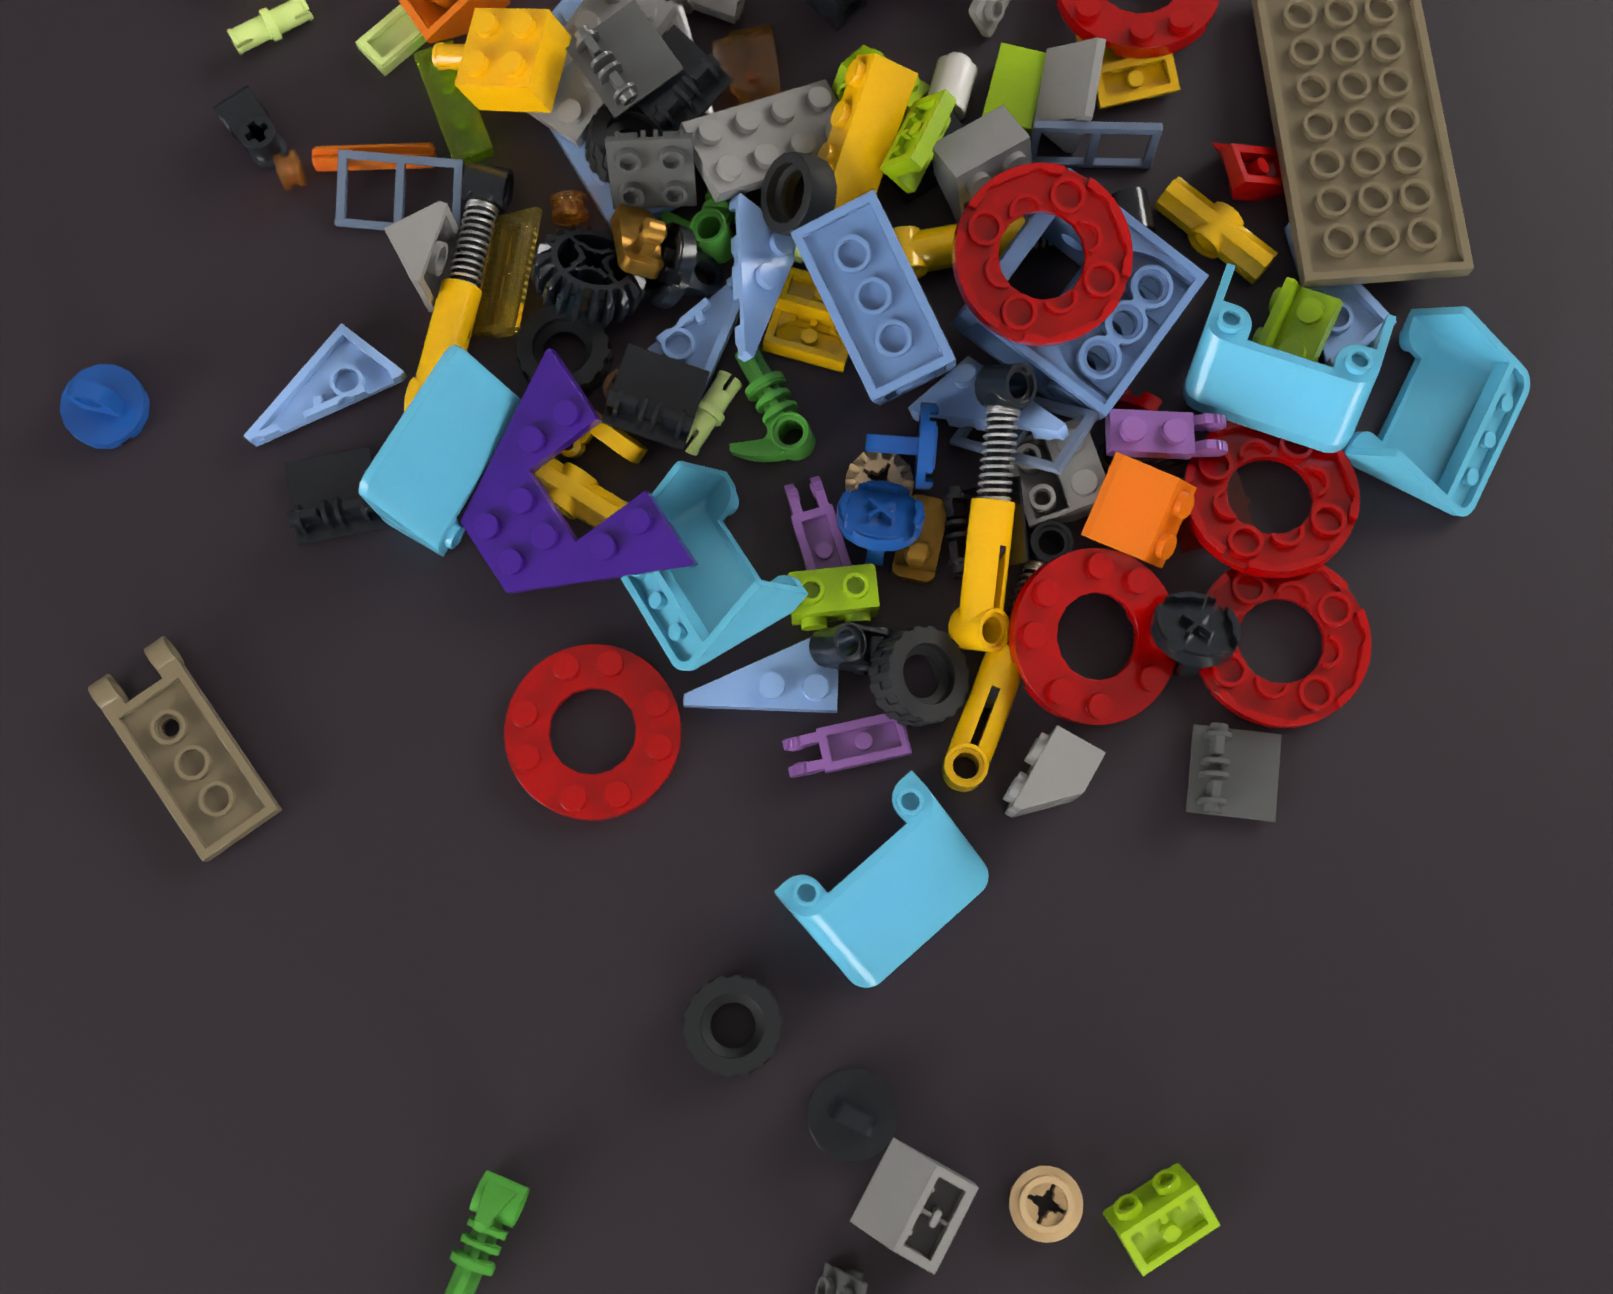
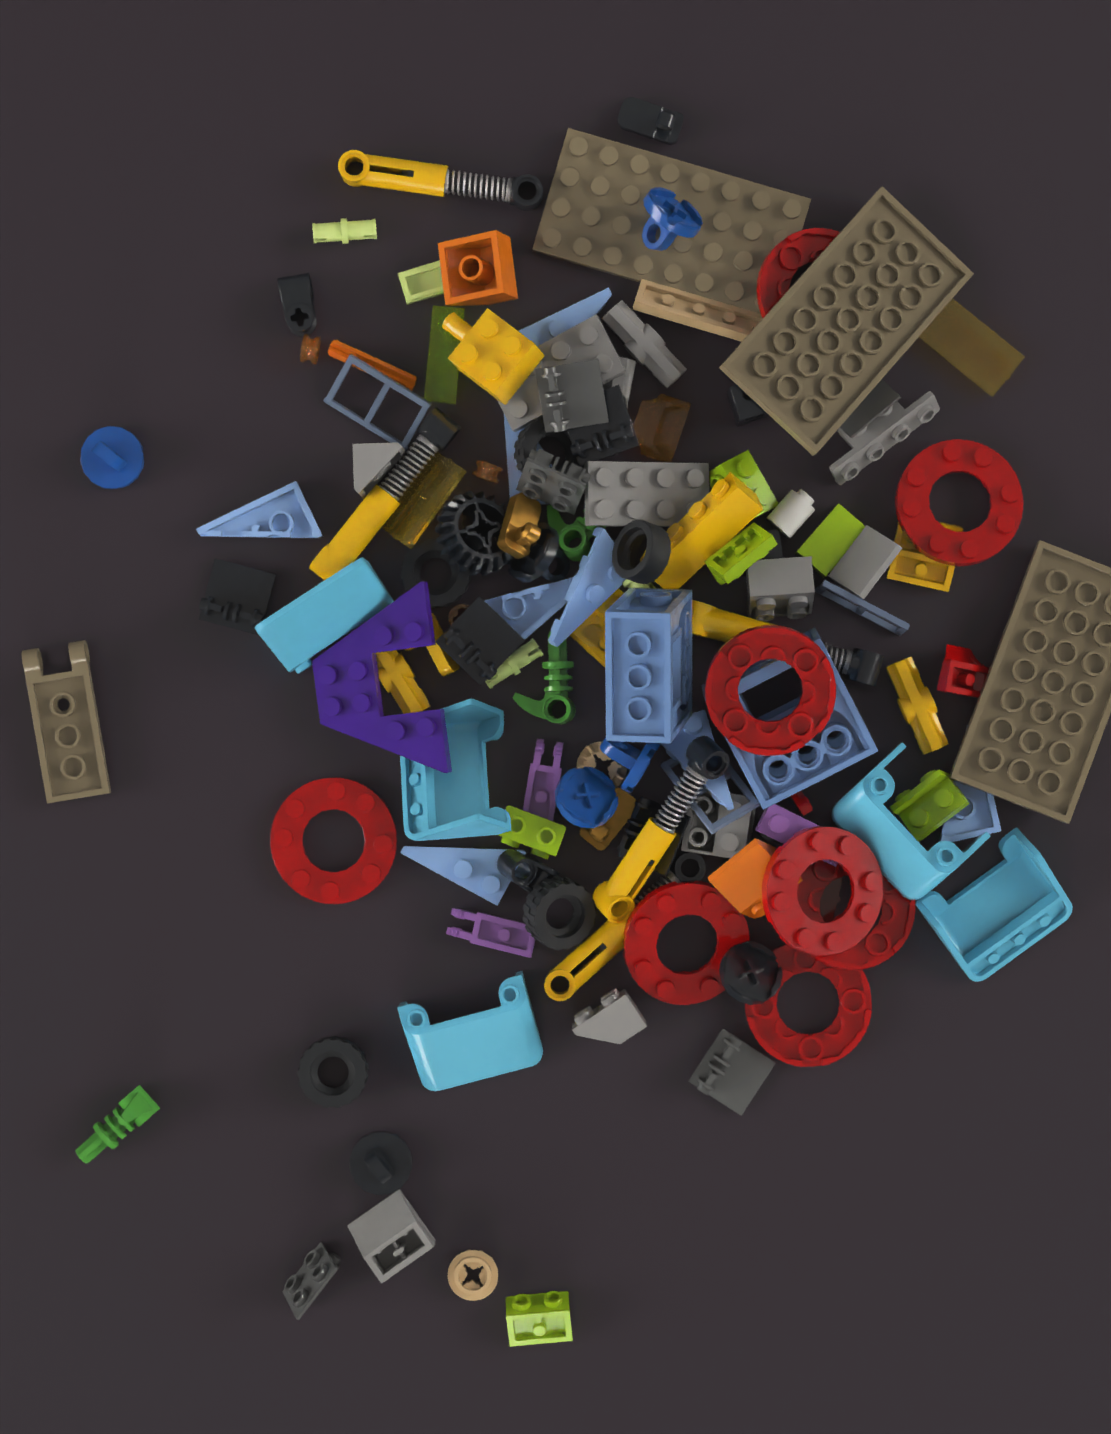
camera: 25 degrees right, 10 degrees up
none -> red plate [762,826,883,956]

